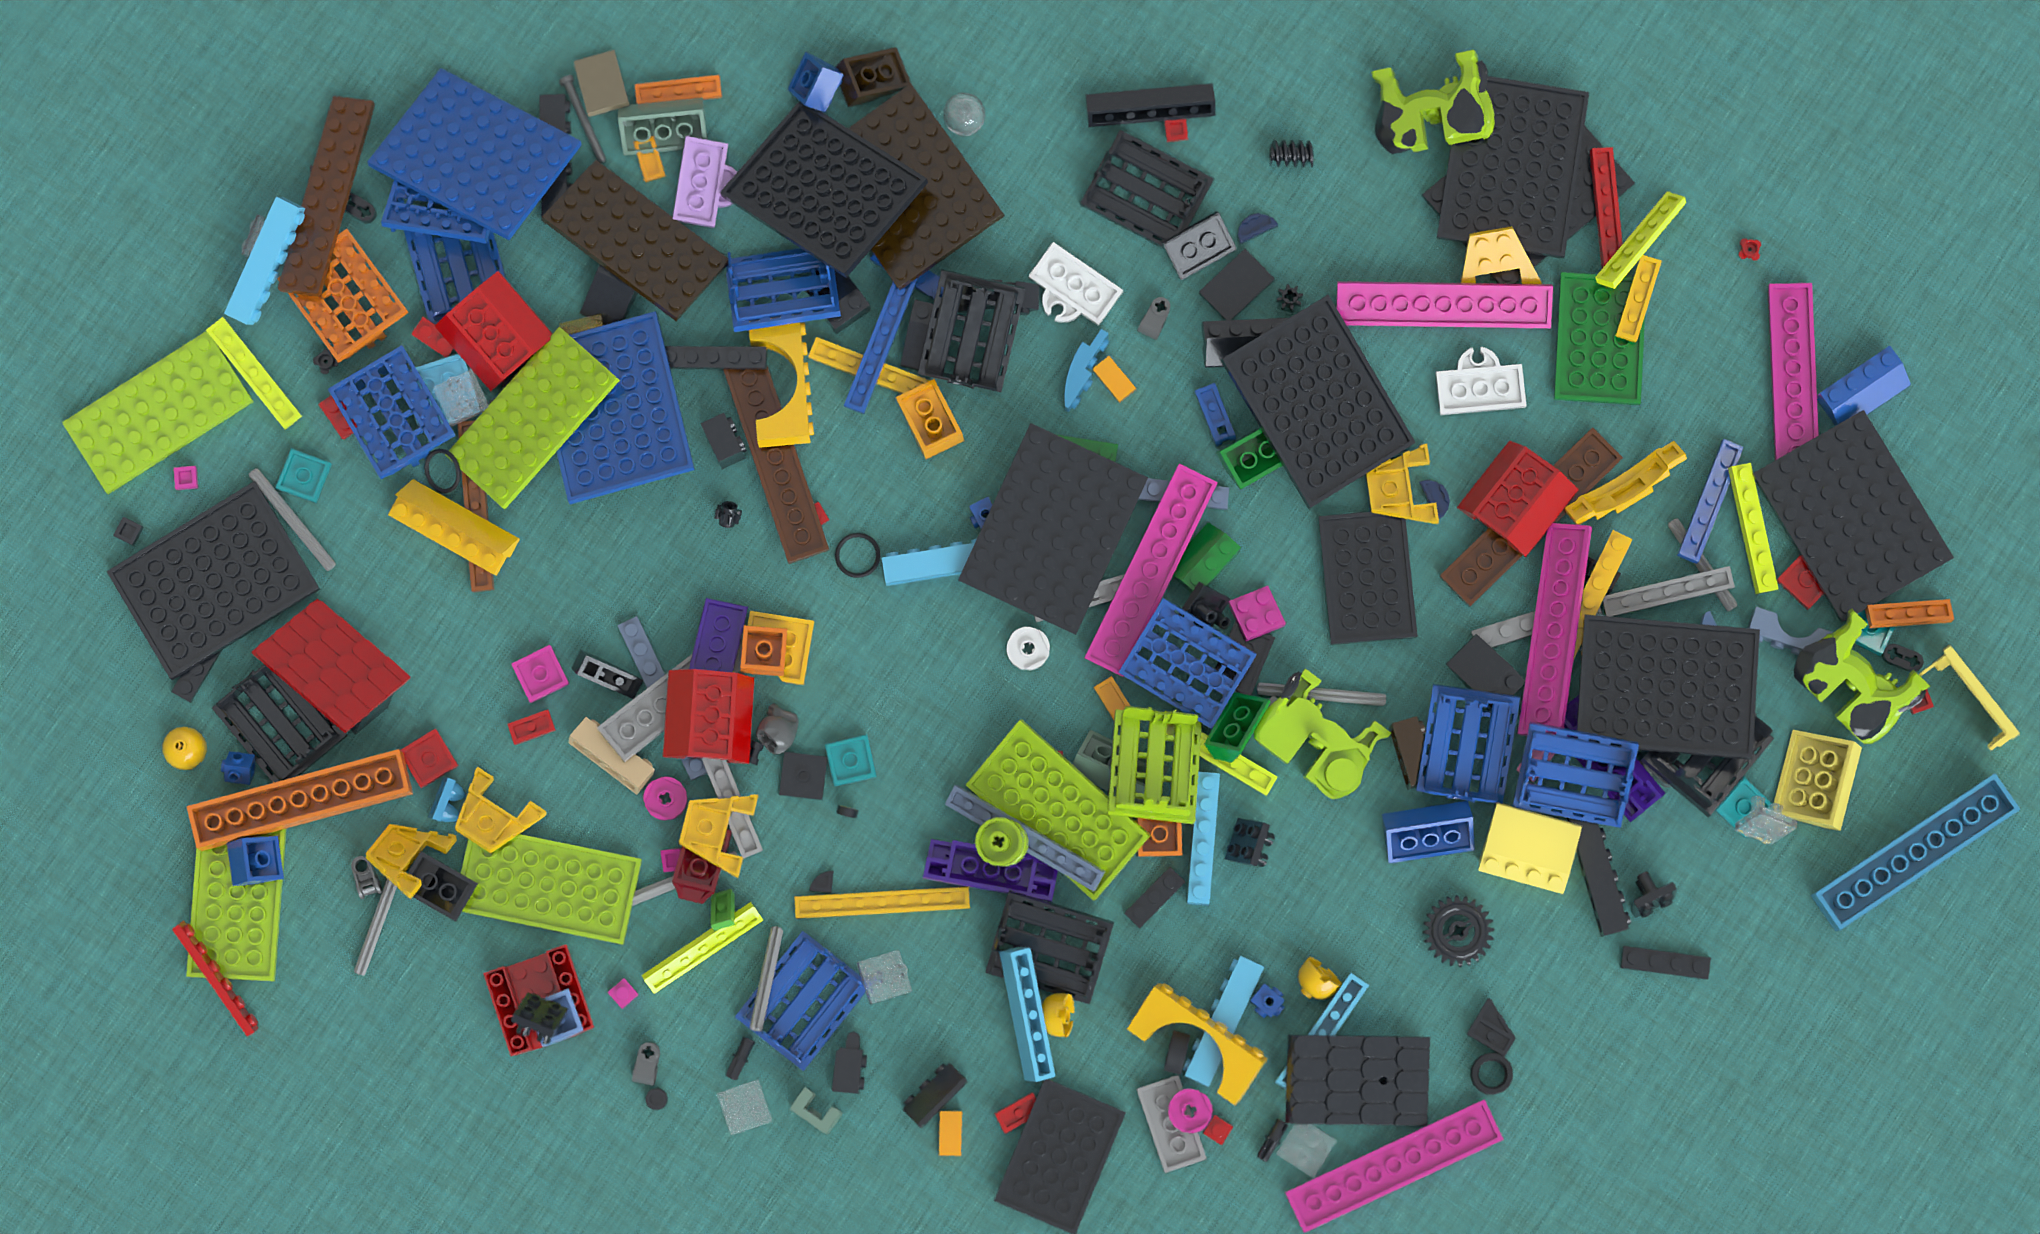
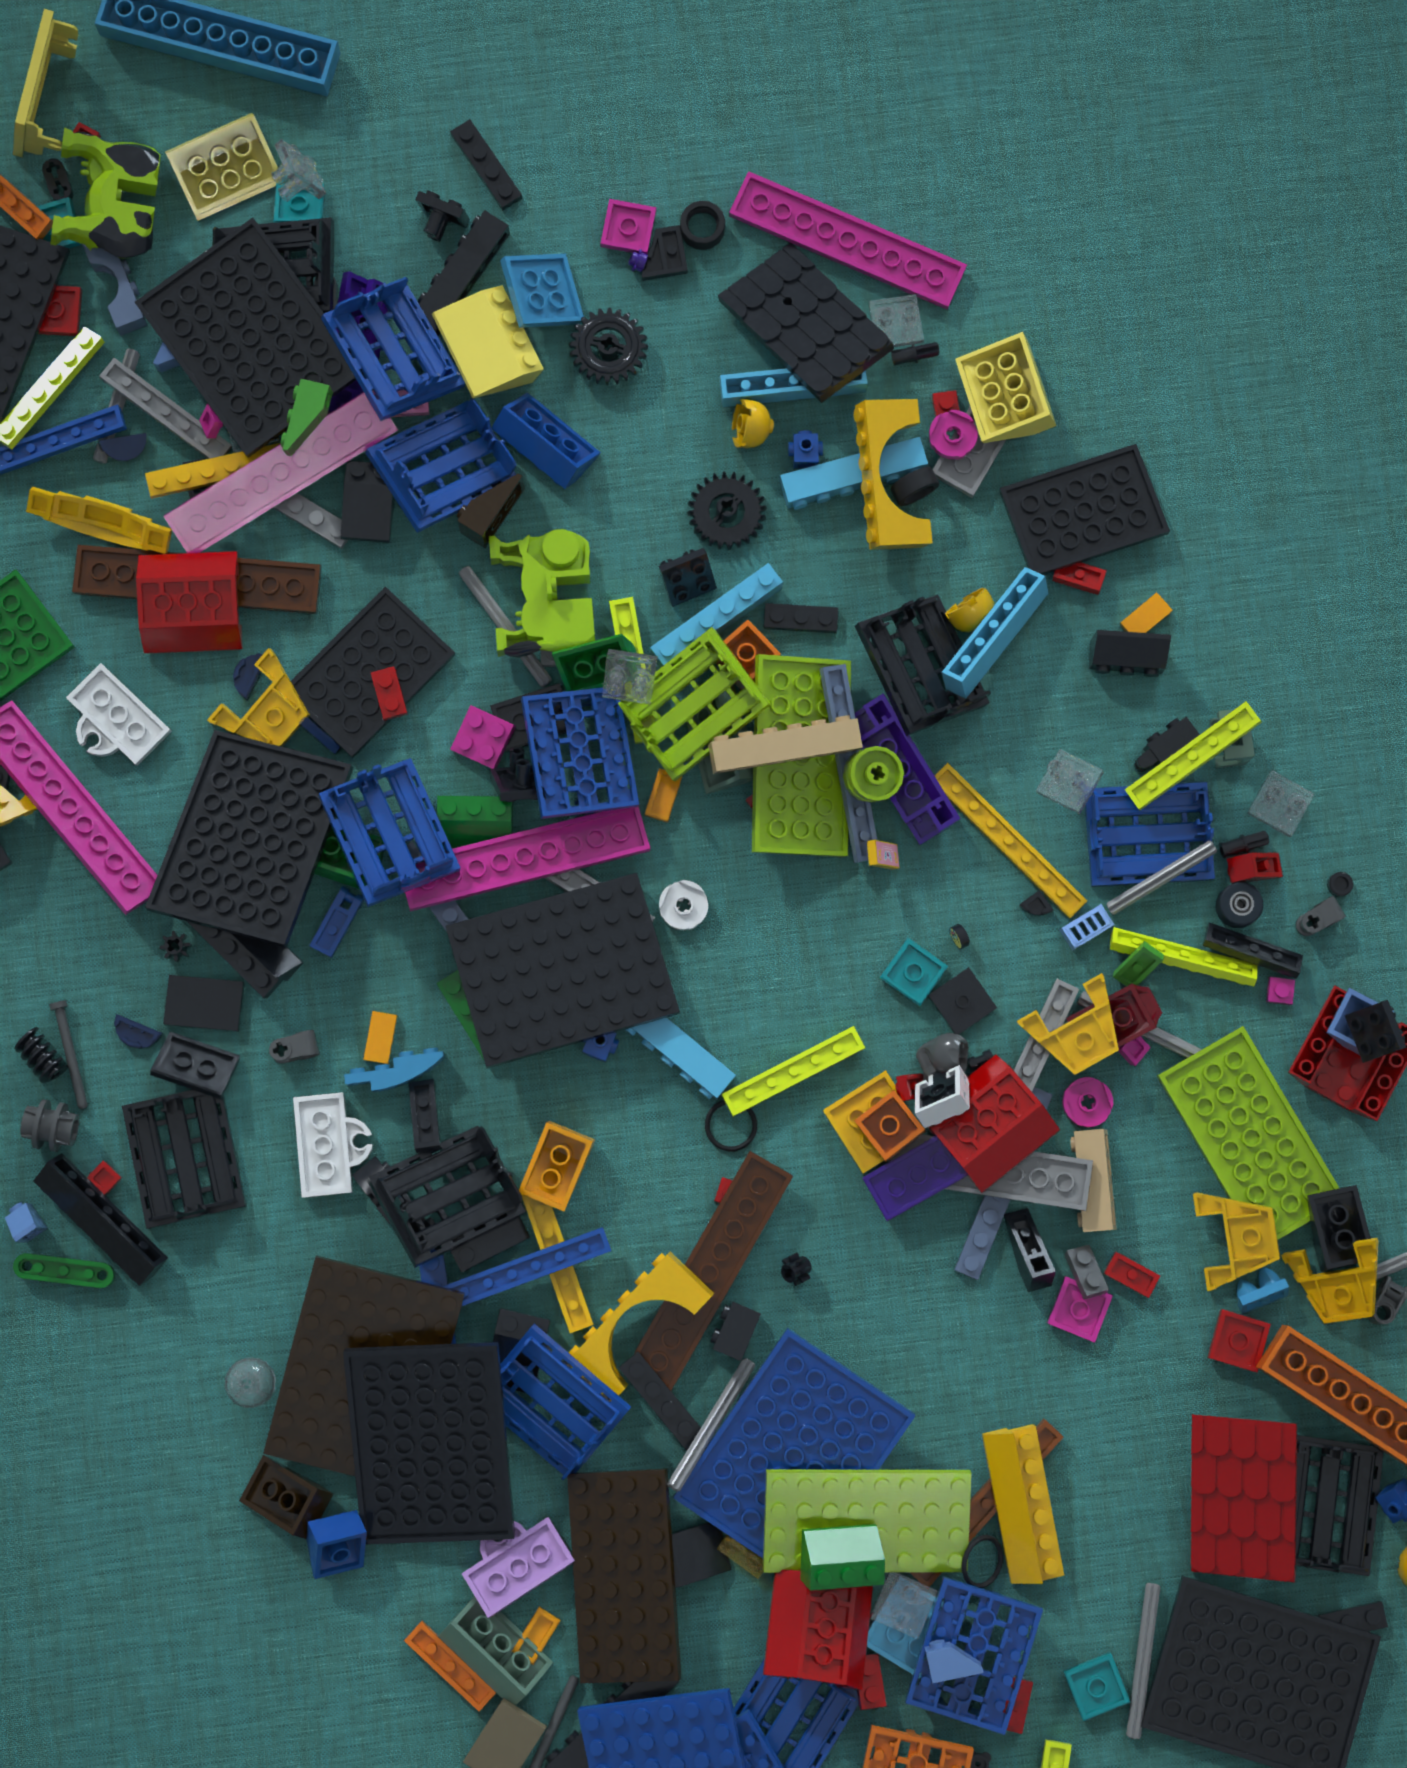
camera: 140 degrees left, 0 degrees up
none -> medium blue slope [5,1202,48,1243]
none -> green plate [13,1253,115,1288]
none -> dark grey piece [20,1099,79,1152]
none -> dark grey bar [49,1000,88,1110]
none -> dark blue tile [97,433,146,461]
none -> dark pink plate [199,403,223,438]
none -> bright green slope [281,379,333,456]
none -> dark blue tile [299,717,340,754]
none -> blue piece [319,758,460,907]
none -> red plate [371,666,408,721]
none -> black plate [408,1079,441,1153]
none -> dark azure plate [500,254,584,328]
none -> dark pink plate [600,199,656,254]
none -> clear plate [602,649,658,705]
none -> dark purple plate [628,249,648,273]
none -> light grey axle [667,1358,755,1491]
none -> black gear [687,471,767,550]
none -> tan brick [708,715,863,774]
none -> neon yellow plate [721,1026,865,1117]
none -> slope [800,1524,885,1591]
none -> tile [867,840,900,870]
none -> red plate [895,1073,923,1101]
none -> white piece [915,1065,970,1128]
none -> medium blue slope [925,1639,984,1684]
none -> light yellow slope [955,332,1057,443]
none -> light blue slope [1059,904,1115,951]
none -> dark grey plate [1064,1245,1109,1300]
none -> neon yellow plate [1125,701,1262,810]
none -> black plate [1203,922,1303,979]
none -> black wheel [1216,882,1263,928]
none -> red slope [1227,853,1283,883]

